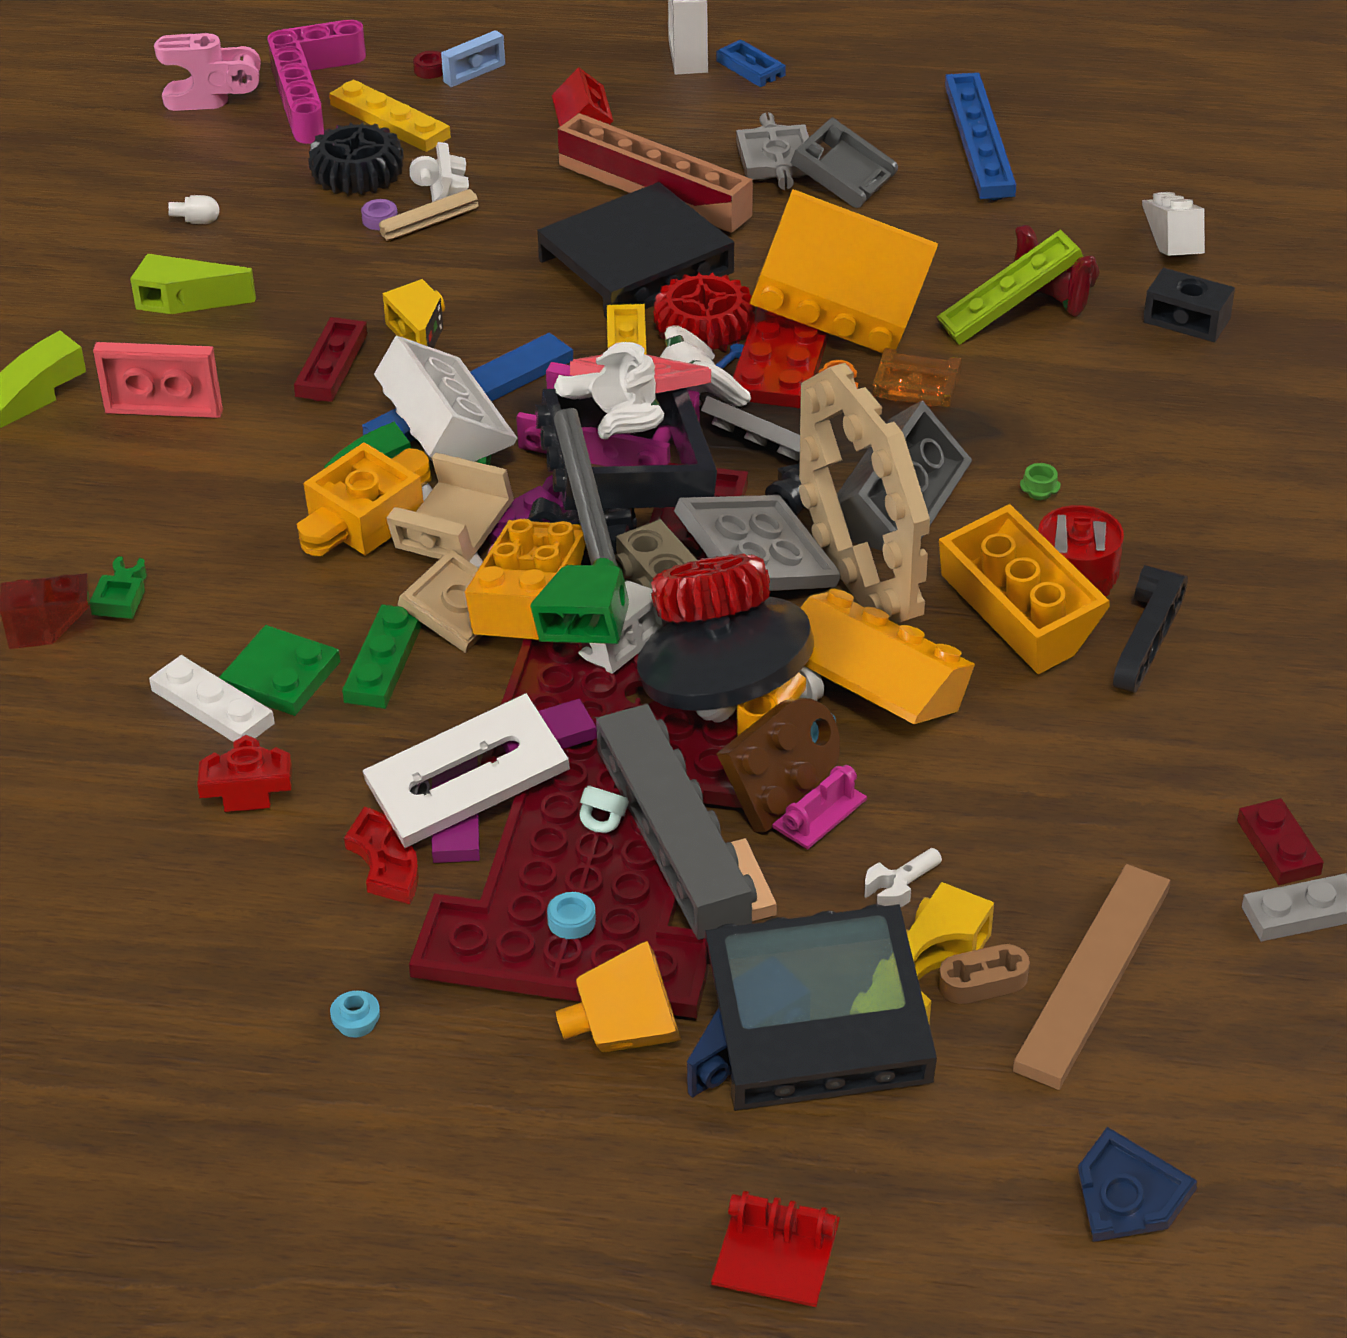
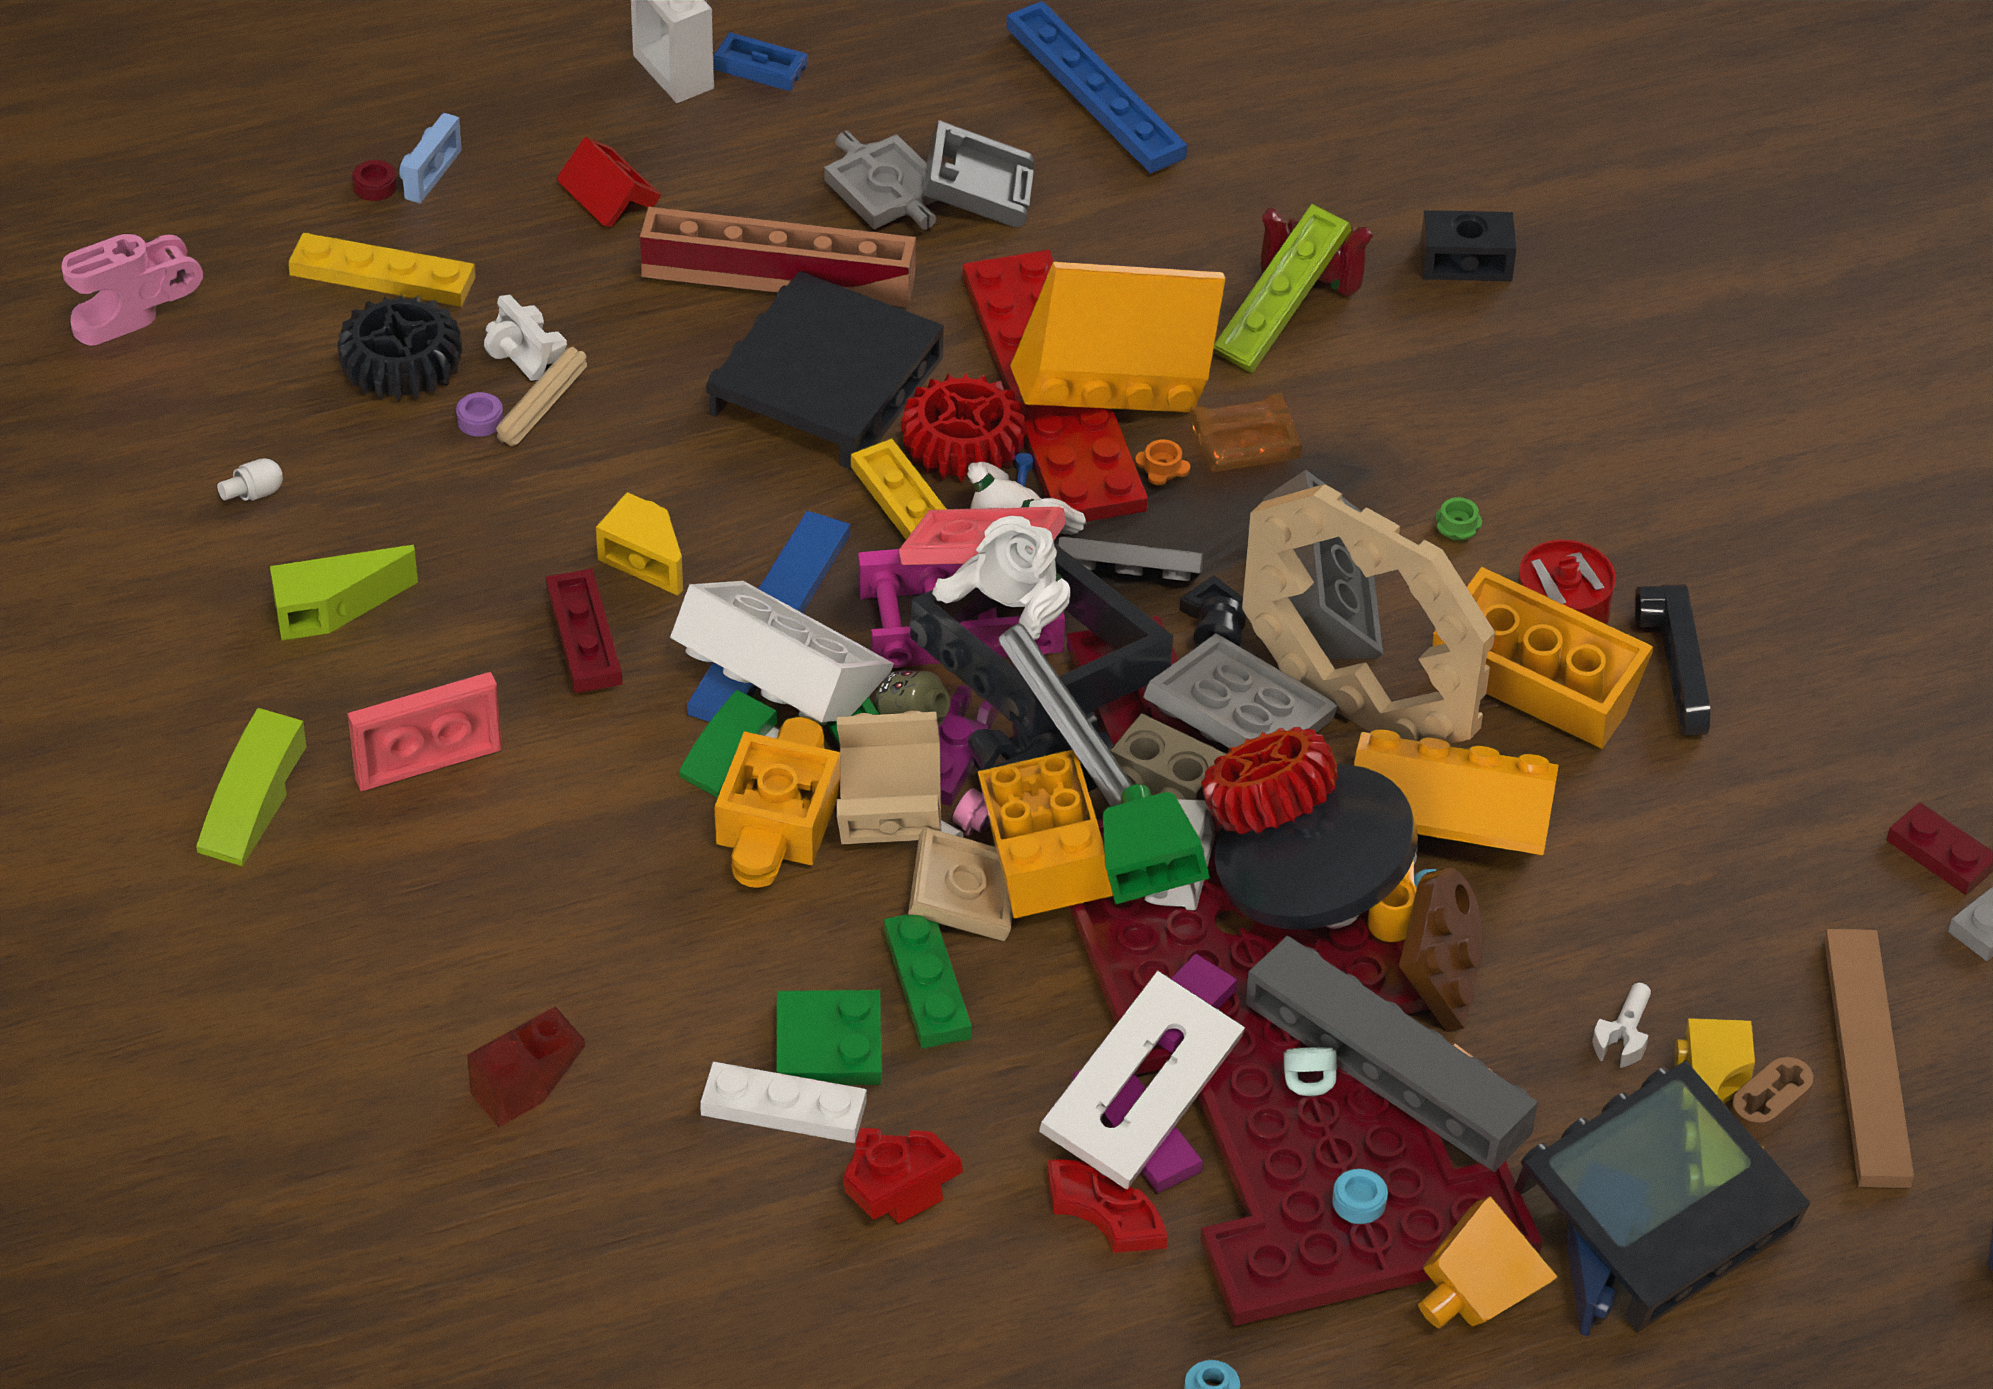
camera: 30 degrees left, 5 degrees up
green plate [89,556,147,619] -> none
dark pink beam [267,20,366,144] -> none
dark pink hinge [772,765,867,850] -> none
white slope [1142,192,1205,256] -> none
none -> olive head [875,670,950,728]

